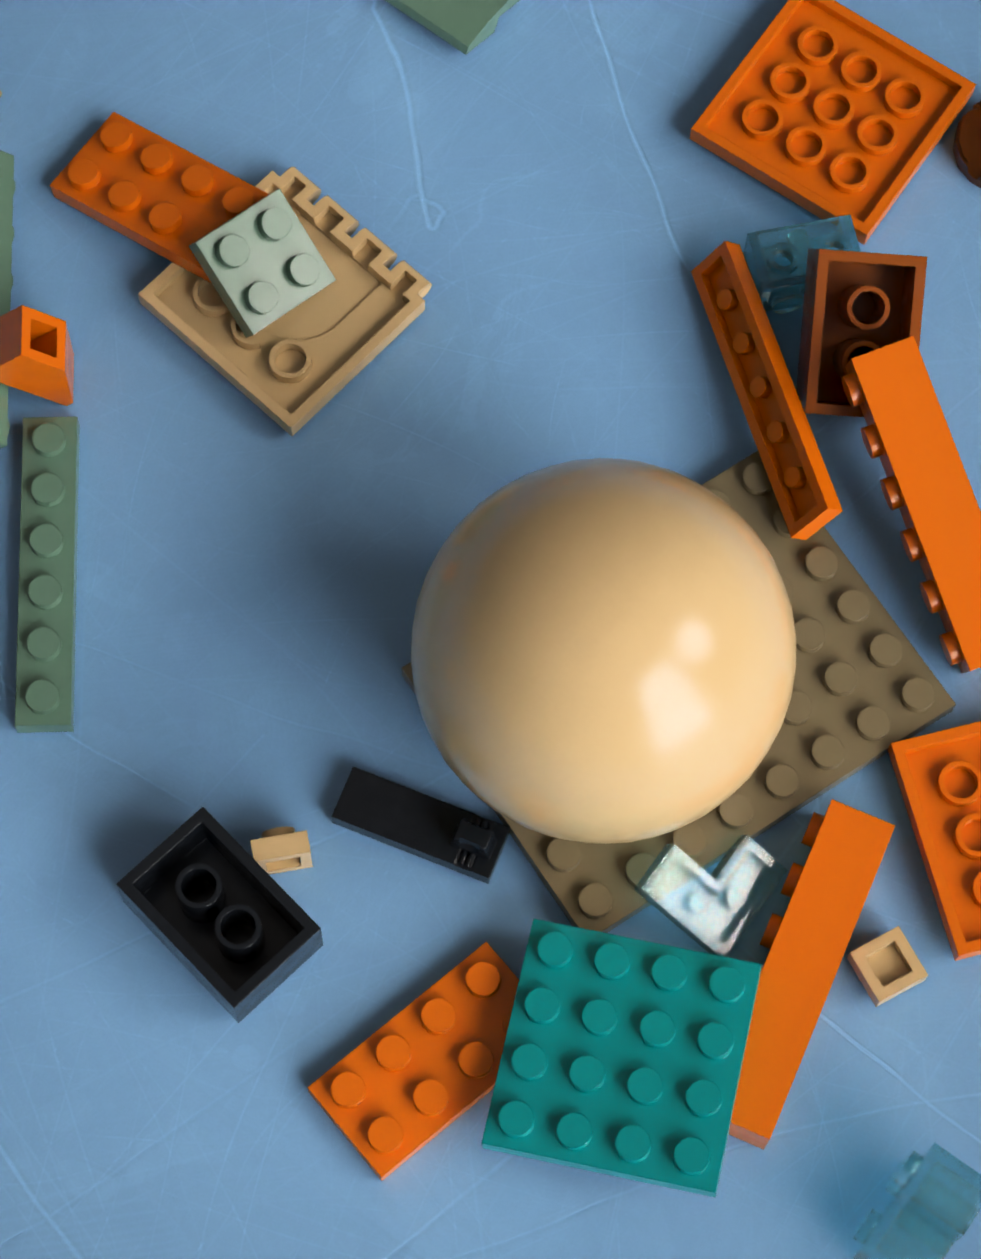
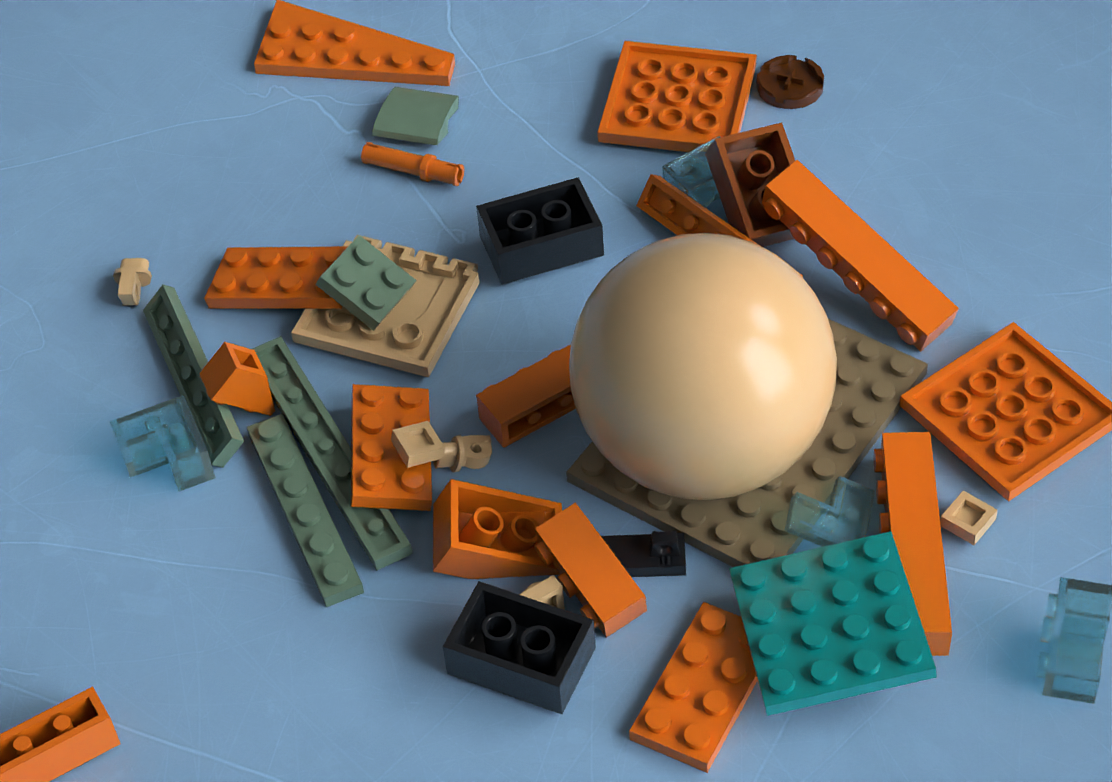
camera: 15 degrees left, 20 degrees down
none -> sand green plate [252,336,413,571]
none -> orange plate [351,384,432,511]
none -> orange pin [361,142,464,186]
none -> tan plate [391,421,445,468]
none -> tan piece [433,435,492,472]
none -> orange slope [433,479,562,579]
none -> black brick [476,177,604,285]
none -> orange brick [476,344,576,448]
none -> orange brick [534,502,647,638]

